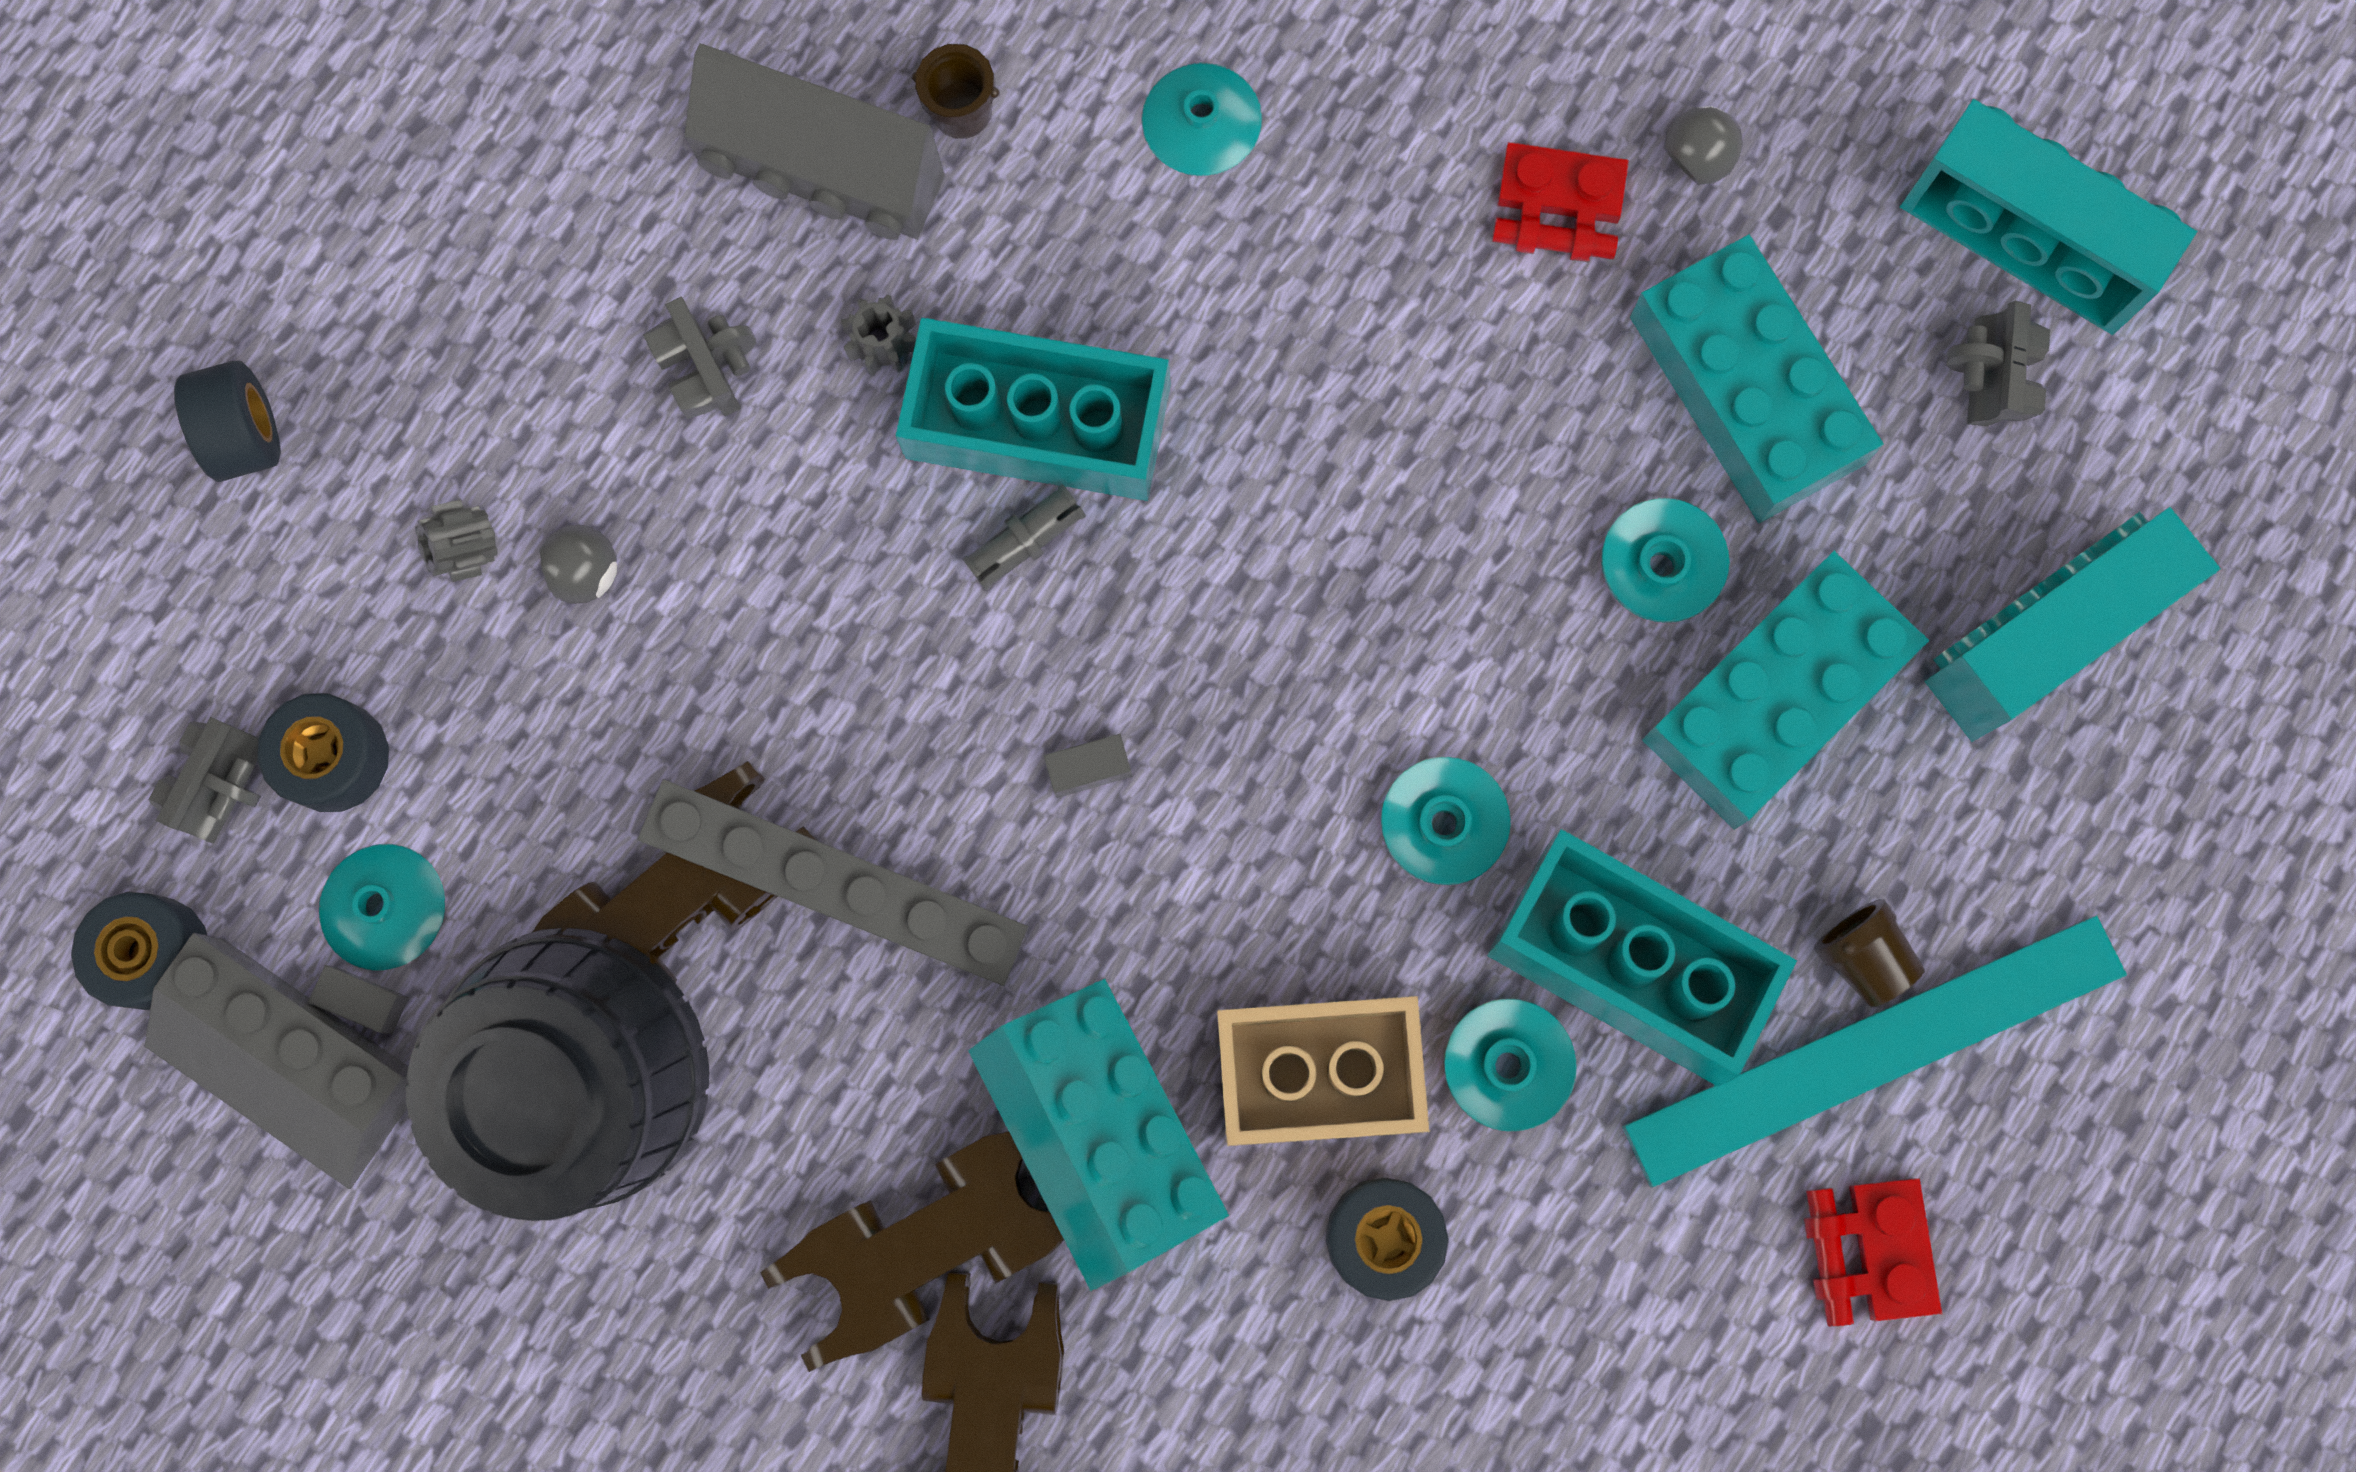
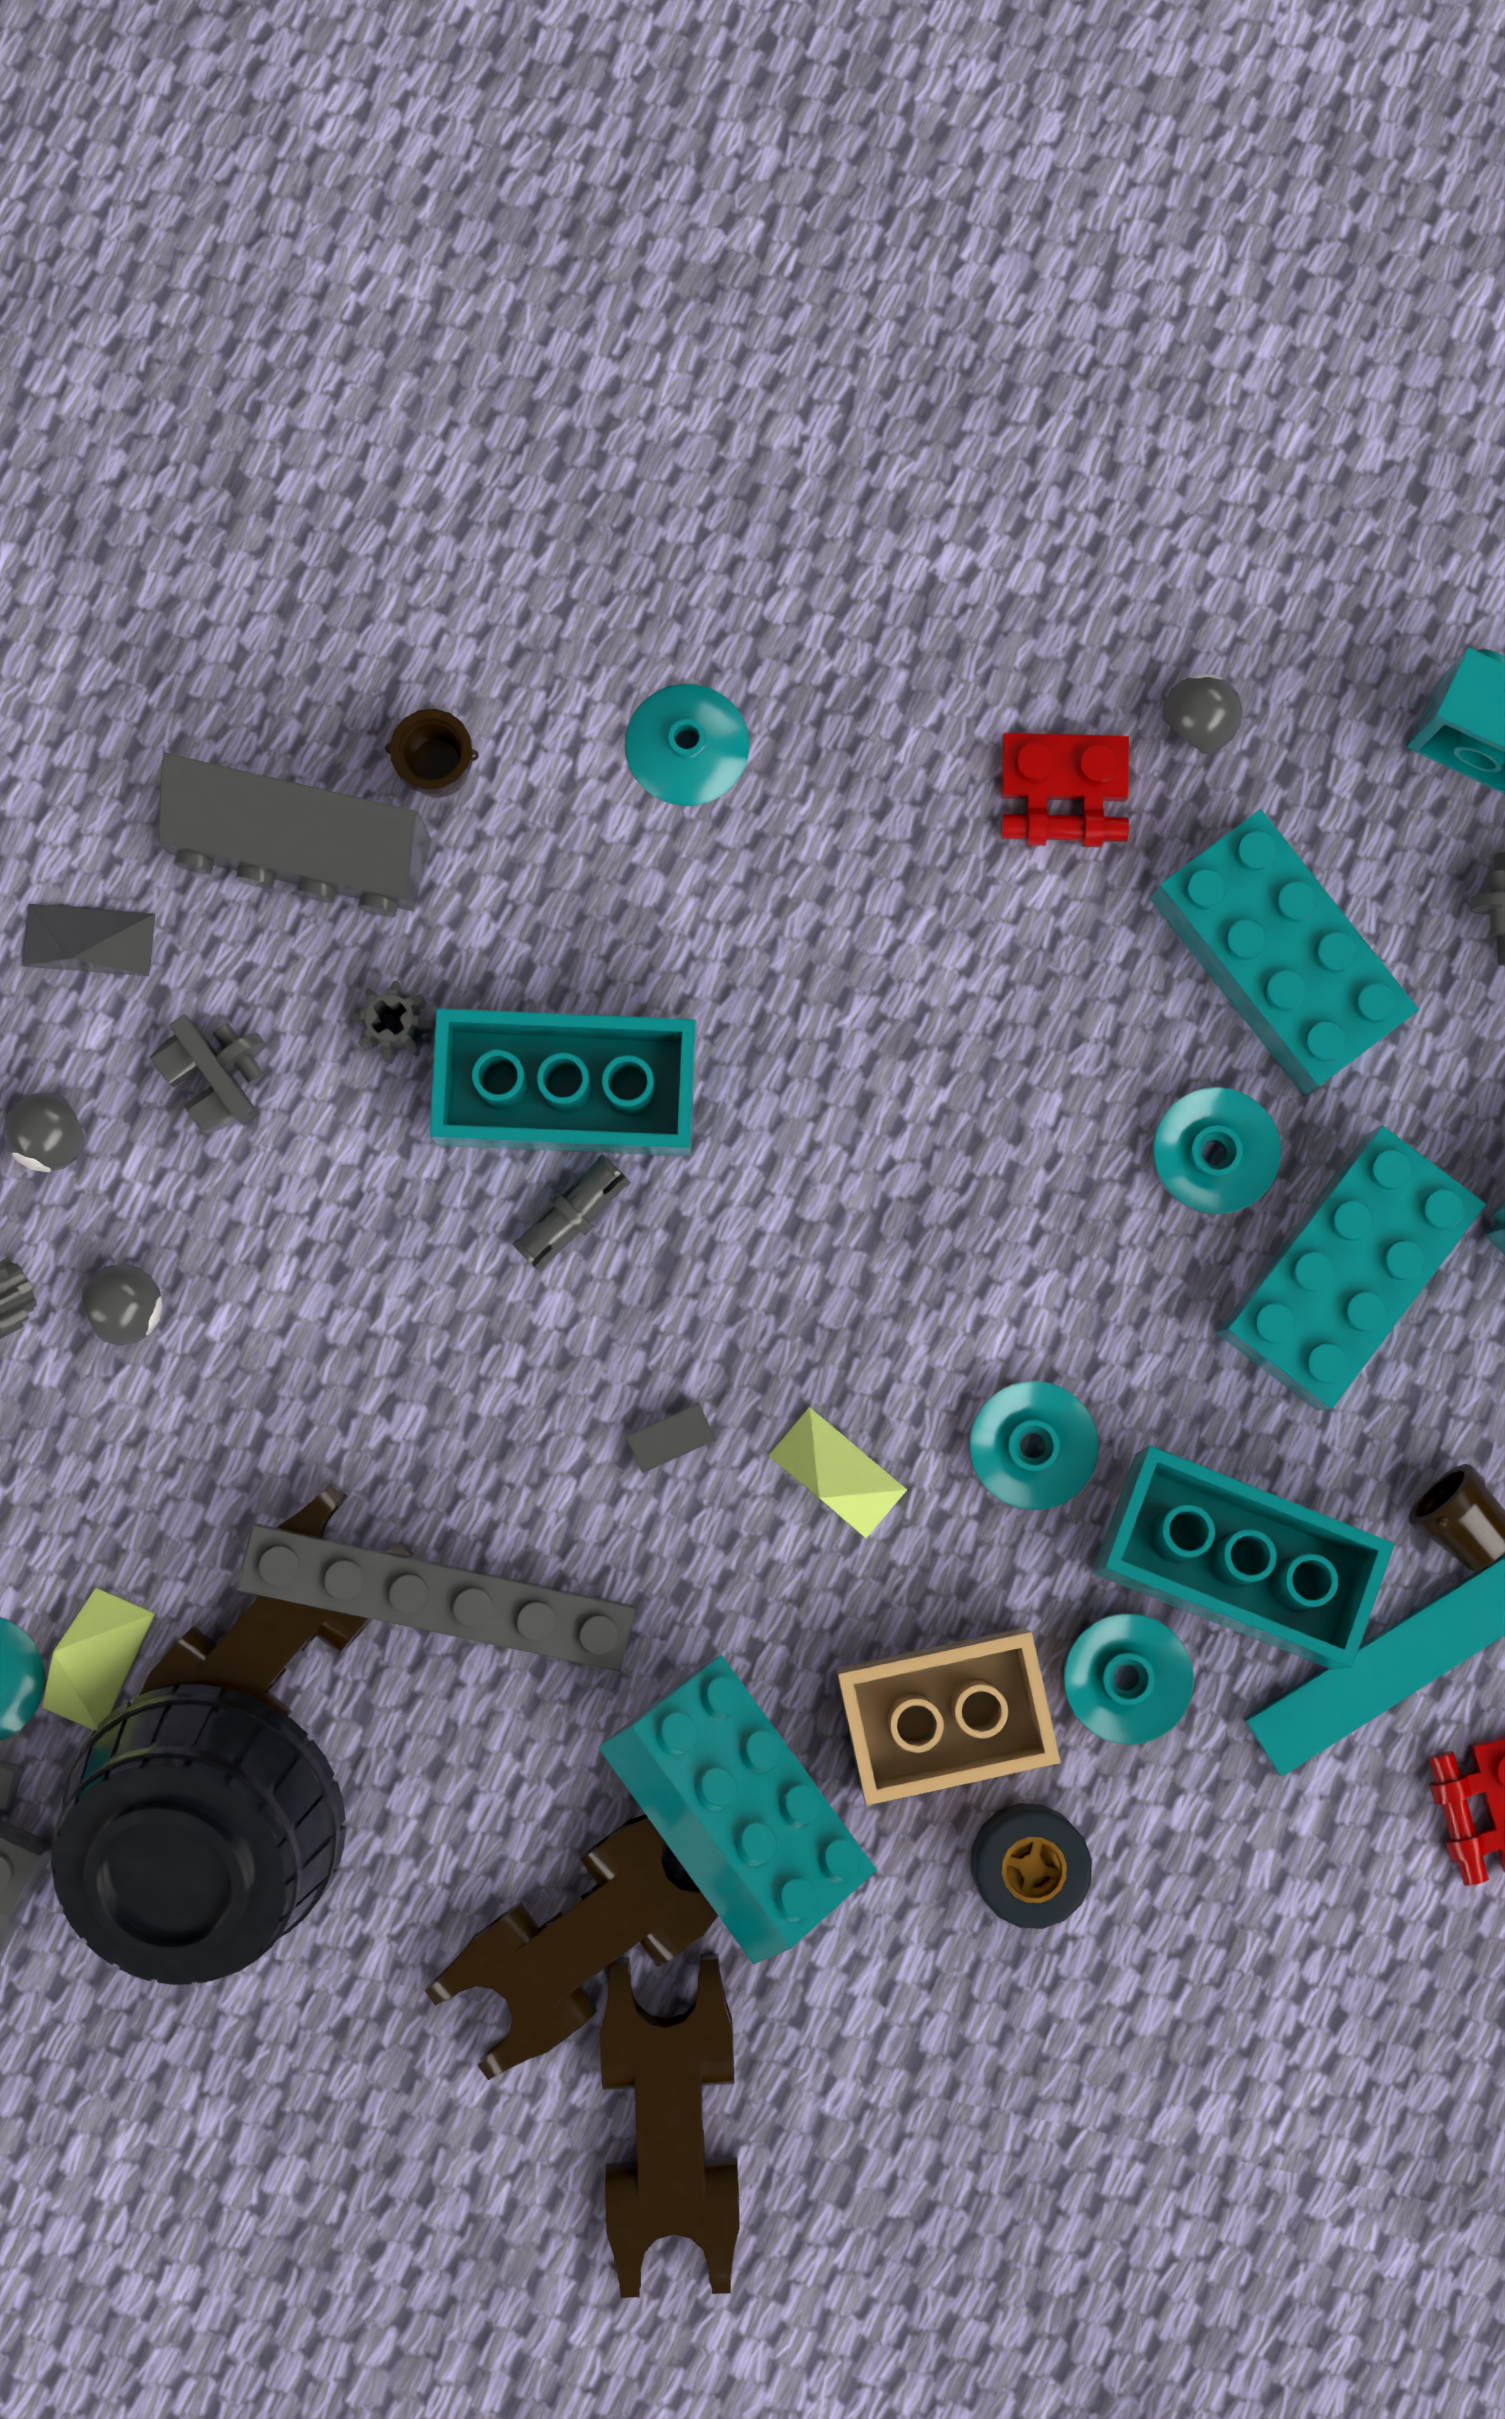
camera: 20 degrees left, 5 degrees up
none -> dark grey piece [3,1092,85,1172]
none -> dark grey slope [22,904,155,976]
none -> yellowish green slope [42,1588,156,1731]
none -> yellowish green slope [768,1407,907,1538]

